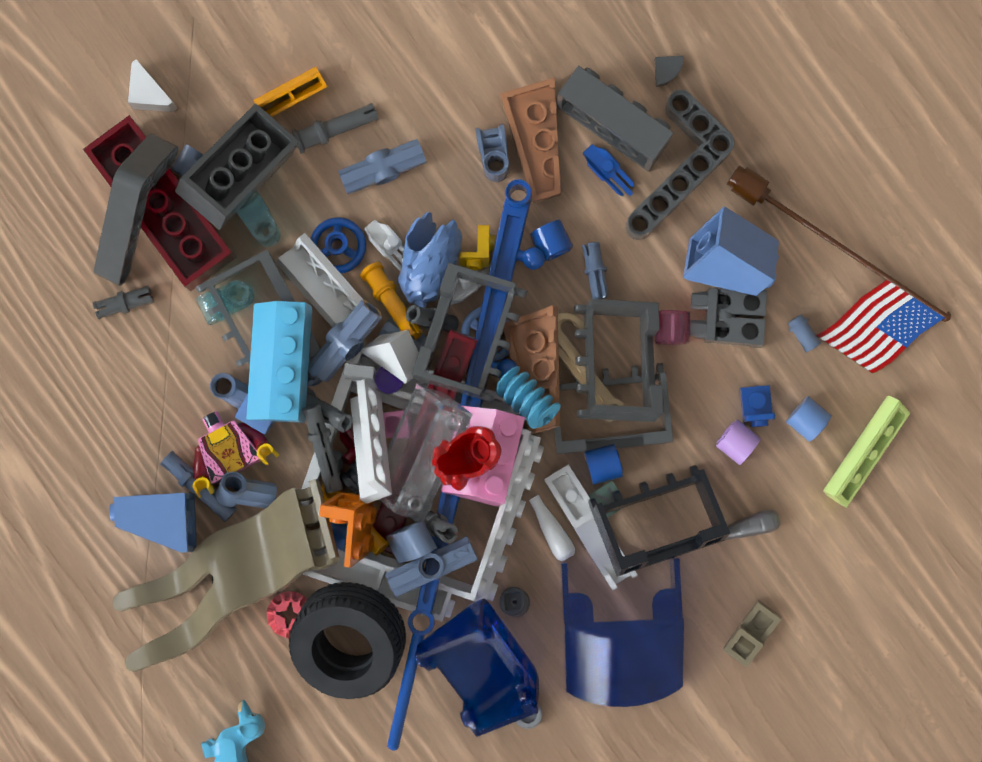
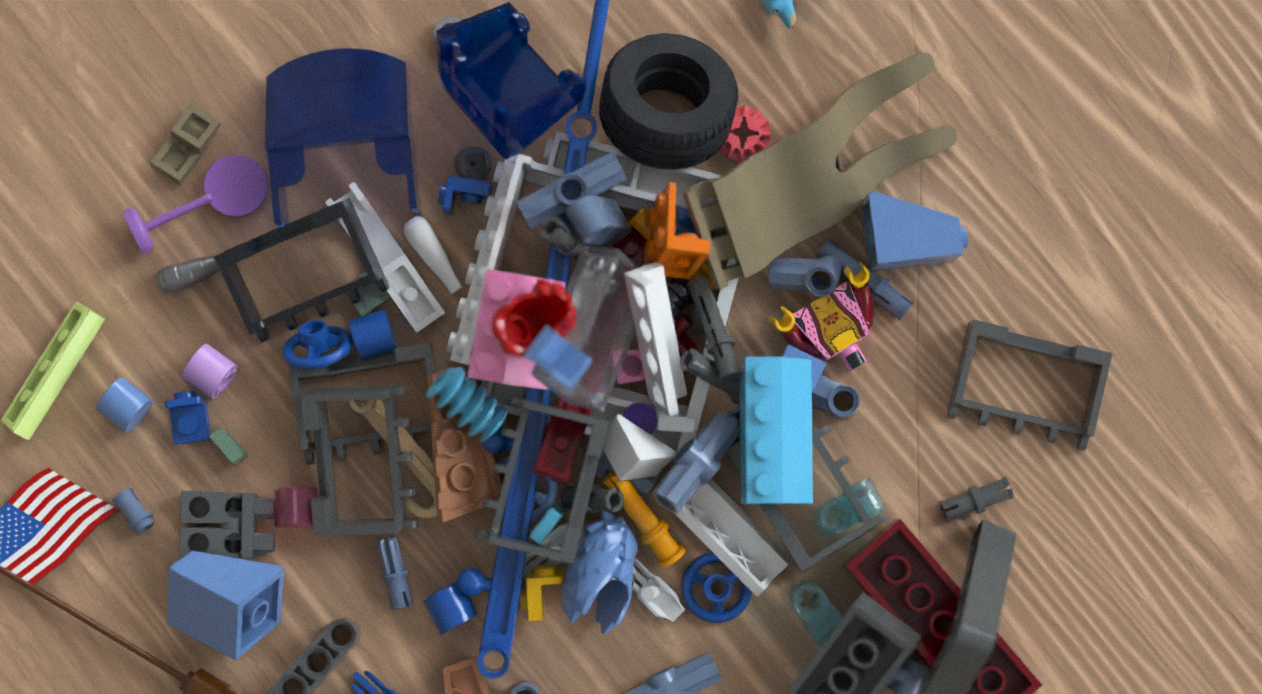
camera: 170 degrees right, 0 degrees up
none -> medium lavender piece [122,155,268,255]
none -> sand green tile [209,428,248,465]
none -> blue piece [282,320,353,369]
none -> blue bracket [438,175,493,215]
none -> medium blue panel [524,325,592,390]
none -> medium azure tile [530,502,568,545]
none -> dark grey hinge [947,320,1113,451]

